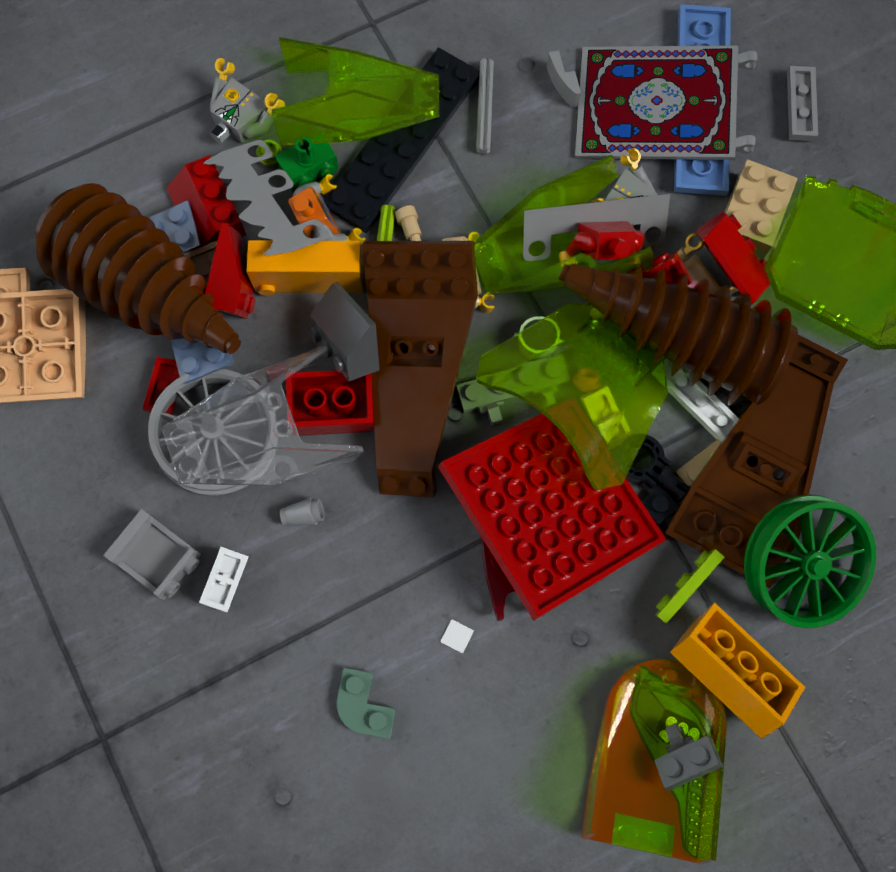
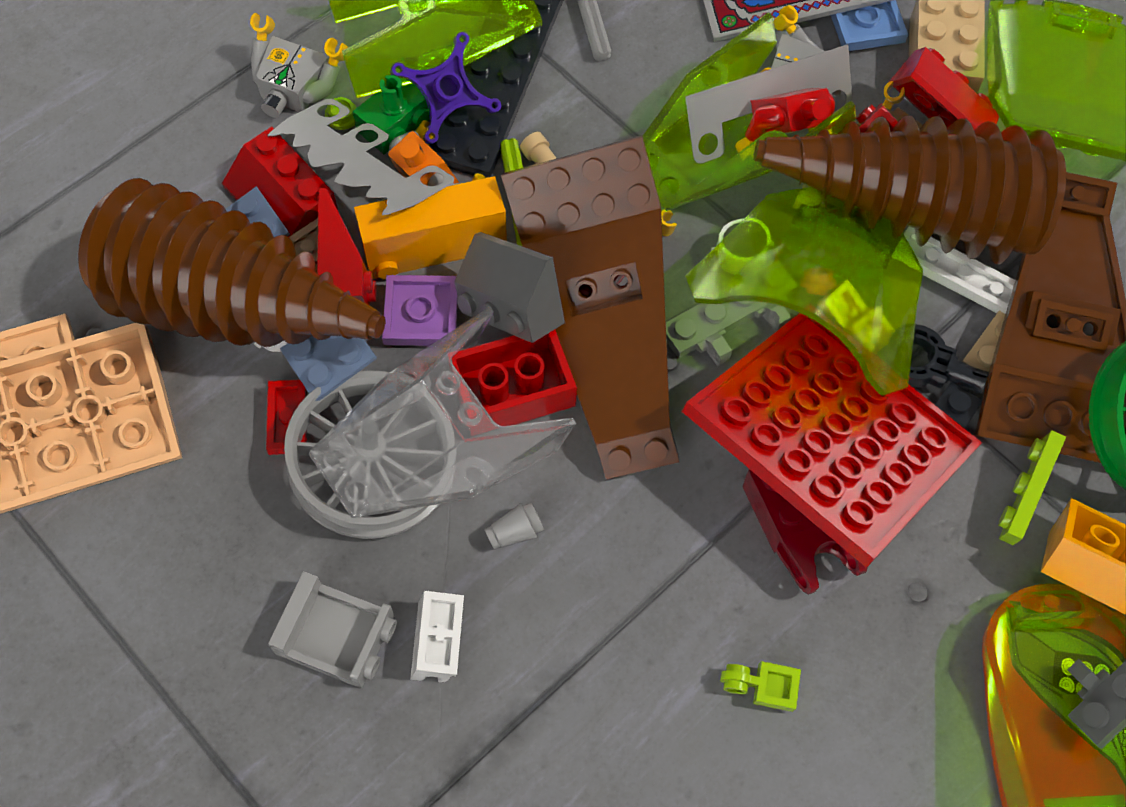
camera: 15 degrees left, 10 degrees down
sand green plate [337,668,396,739] -> none
white sticker [441,619,474,653] -> none
none -> medium lavender plate [382,275,458,346]
none -> dark purple piece [390,32,501,144]
none -> lime plate [720,661,801,712]

